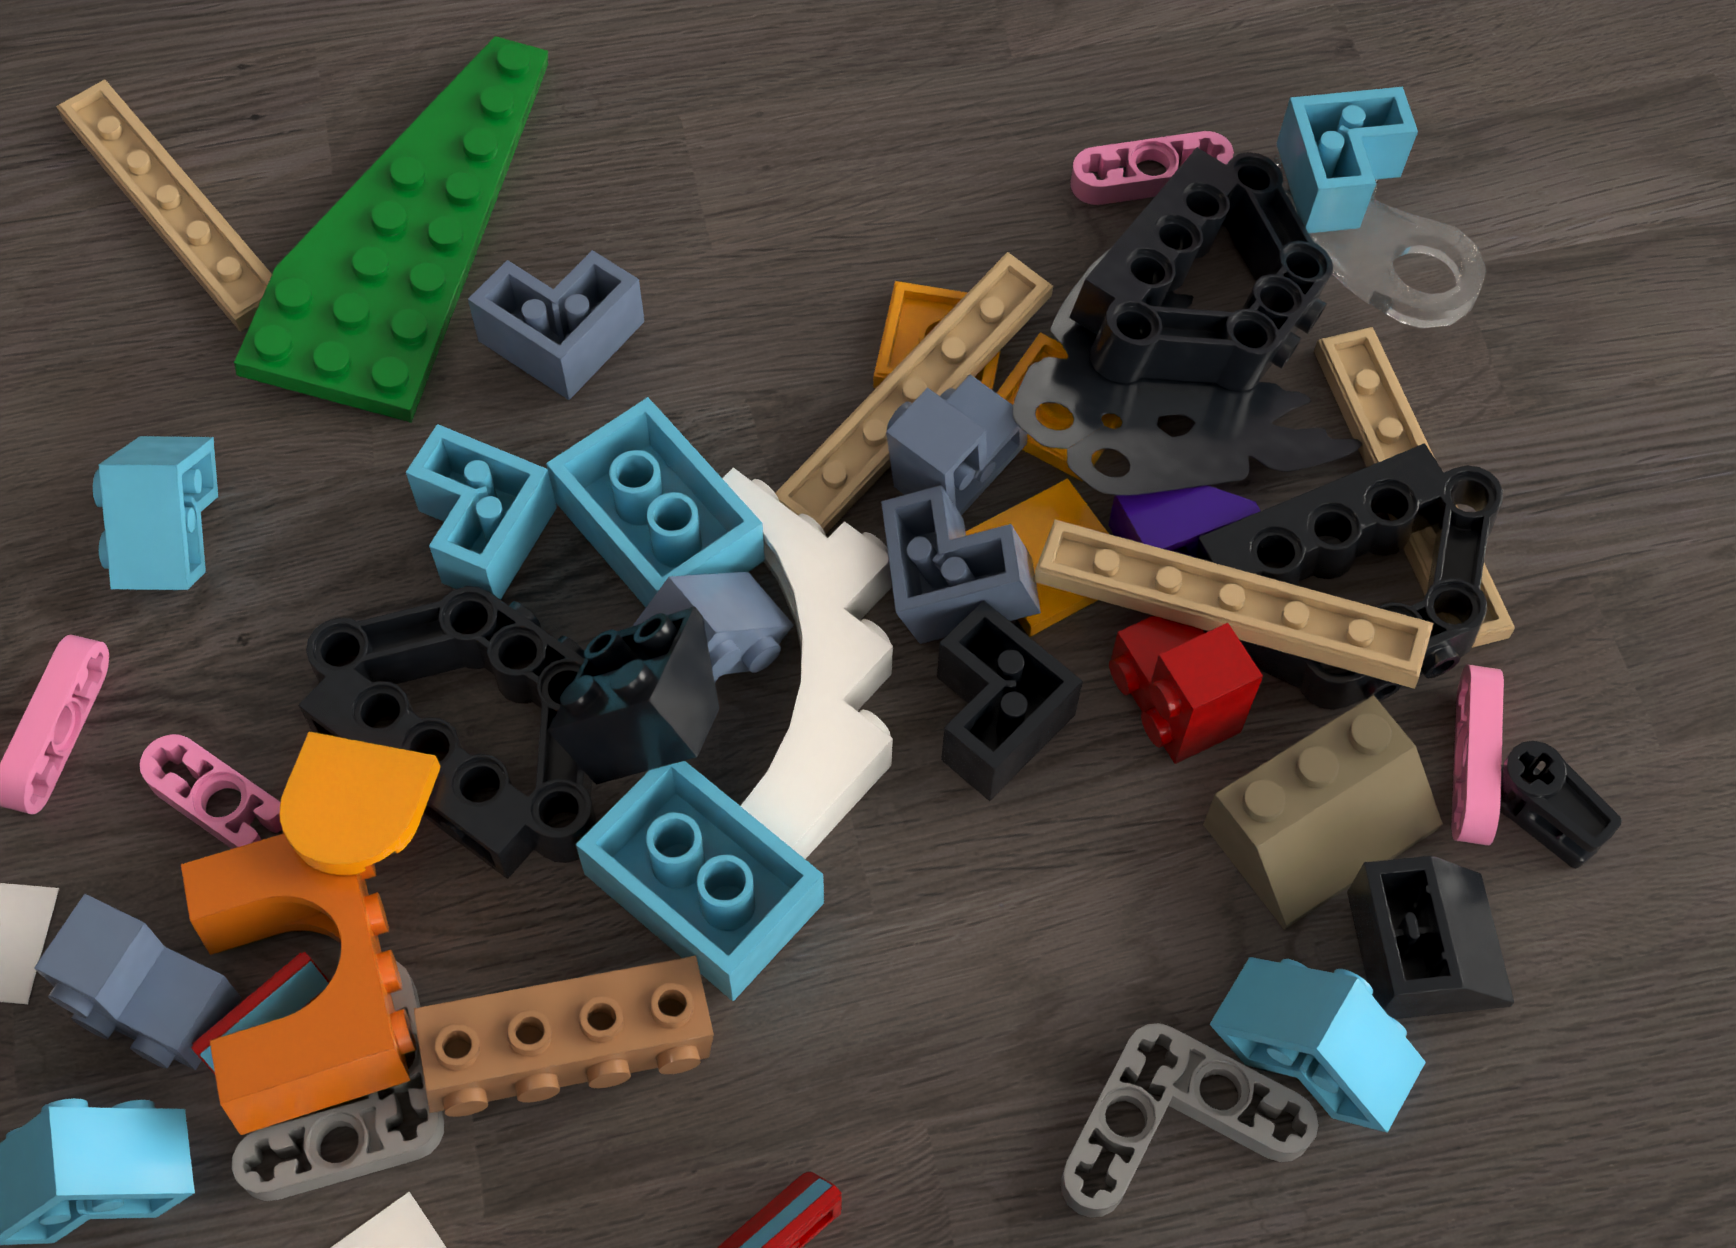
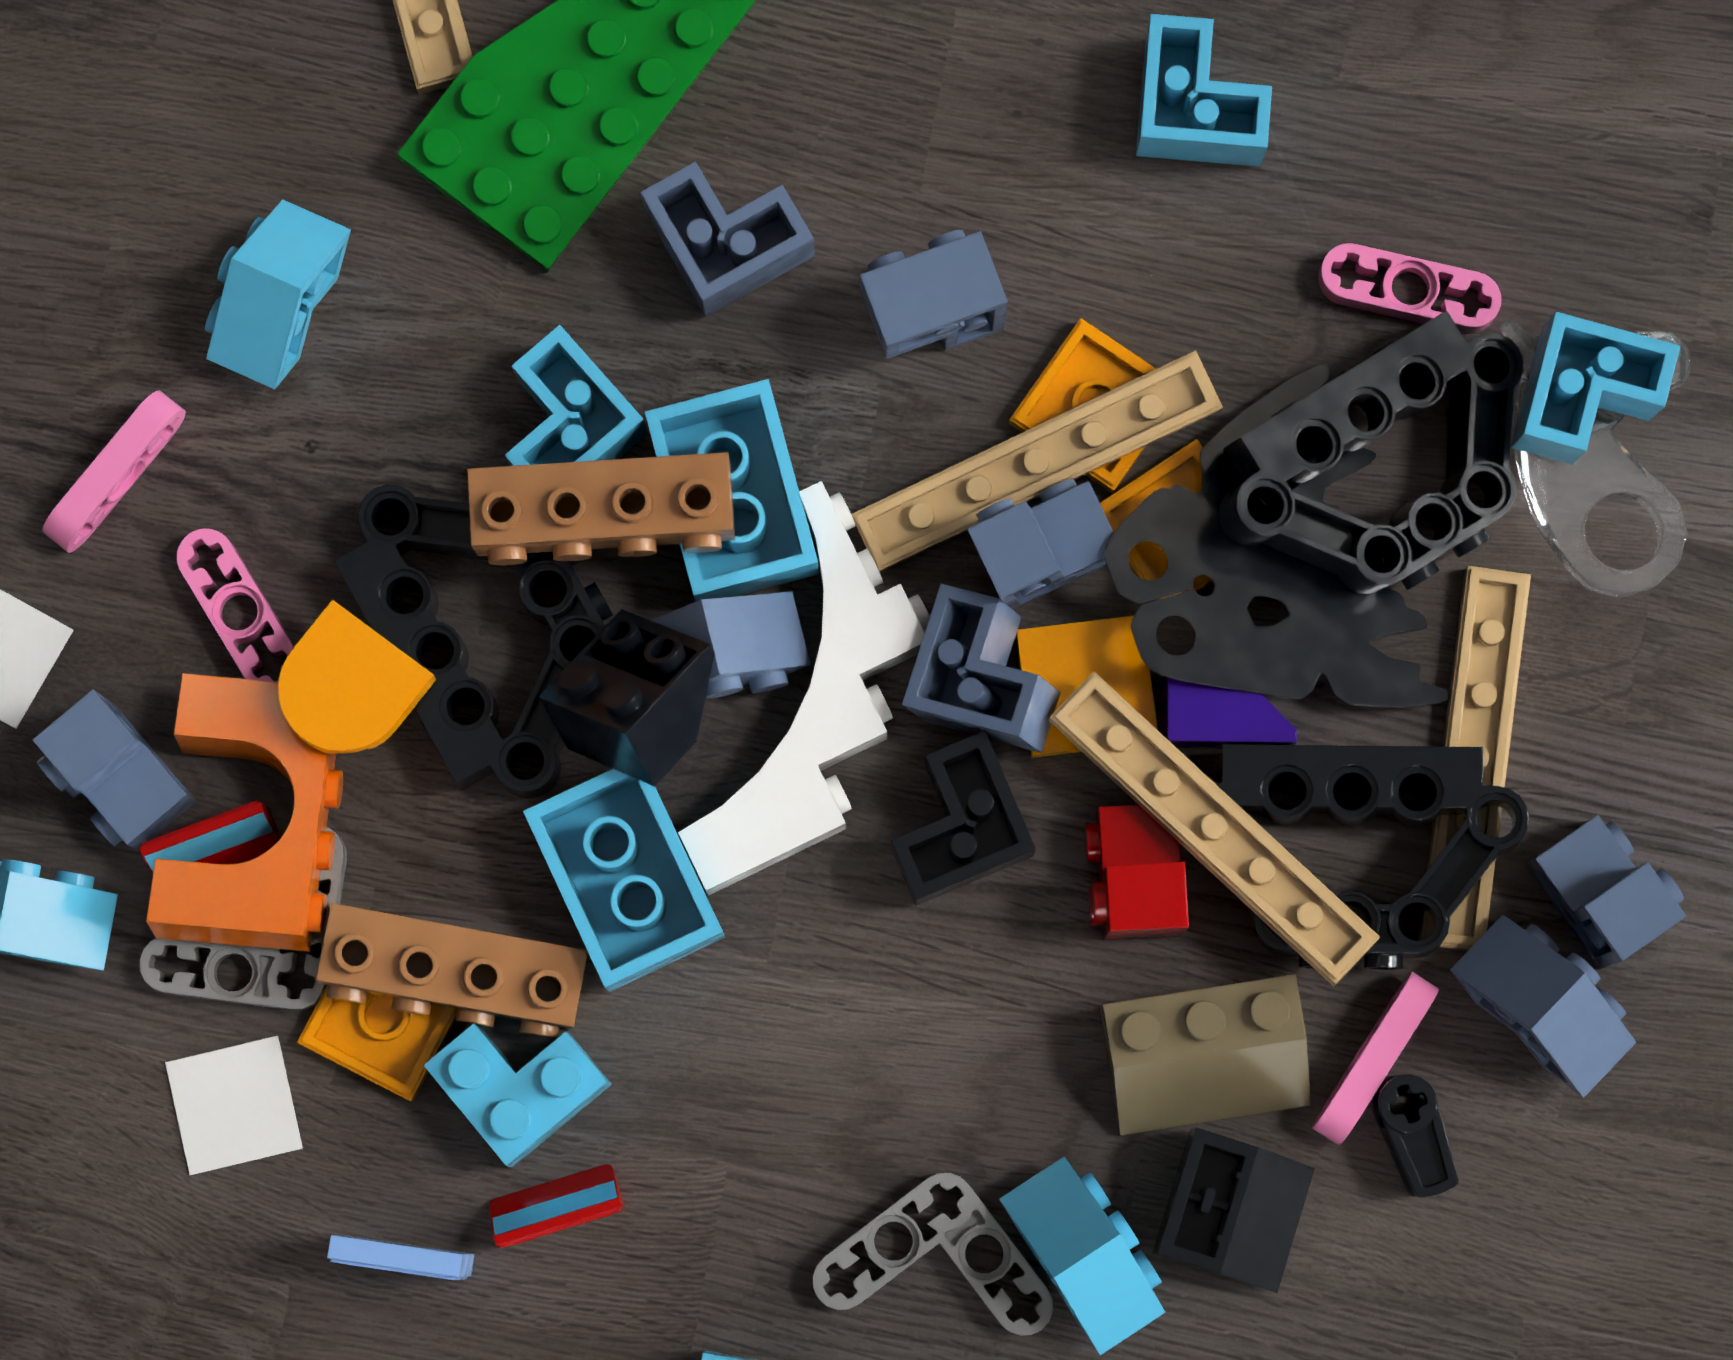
camera: 25 degrees right, 20 degrees up
none -> light orange tile [297,985,457,1102]
none -> medium azure brick [424,1023,612,1167]
none -> medium nougat brick [467,452,735,565]
none -> sand blue brick [860,230,1008,359]
none -> medium azure brick [1136,14,1272,167]
none -> sand blue brick [1450,915,1636,1098]
none -> sand blue brick [1525,815,1686,969]

